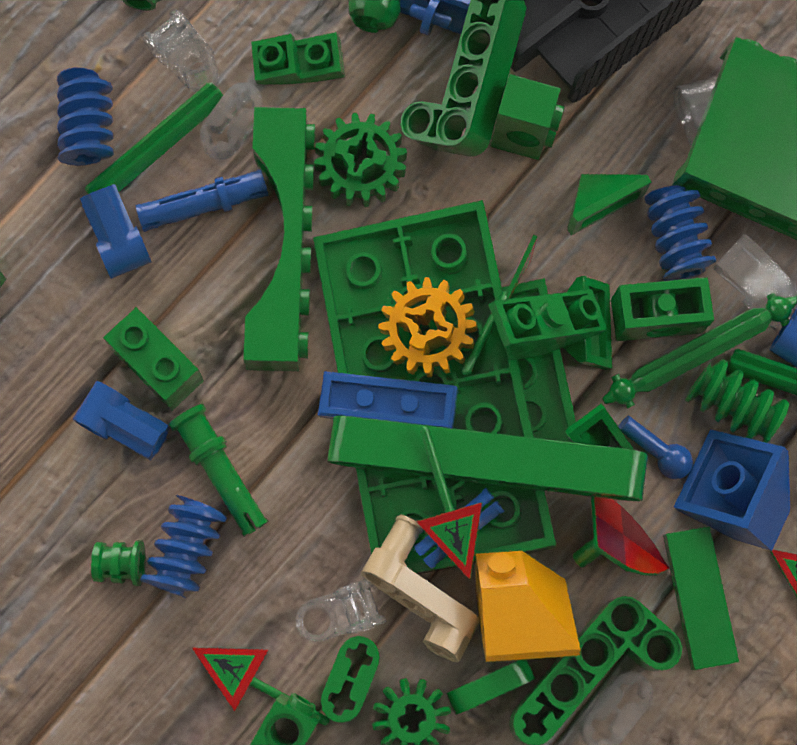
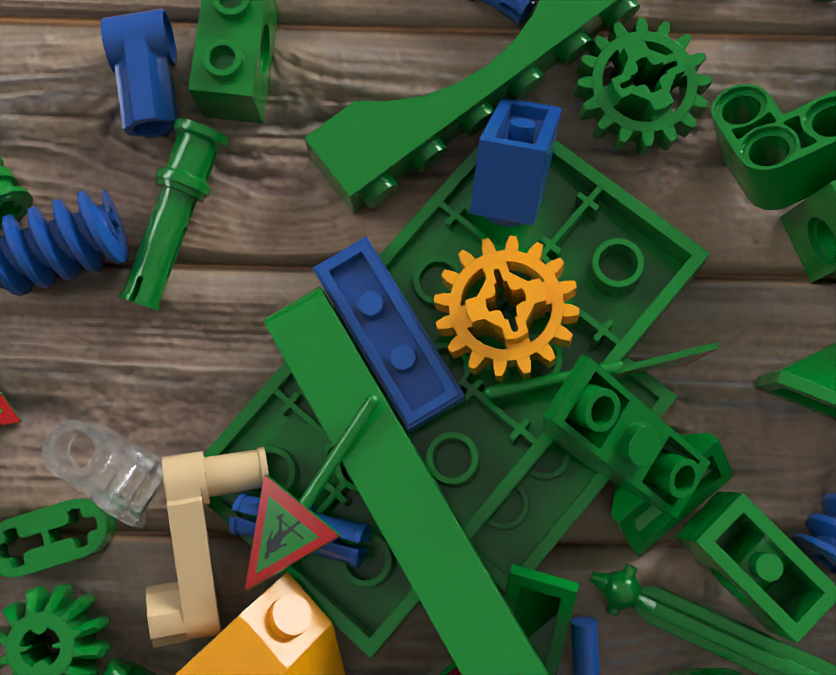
camera: 55 degrees right, 5 degrees up
none -> blue slope [470,98,562,227]

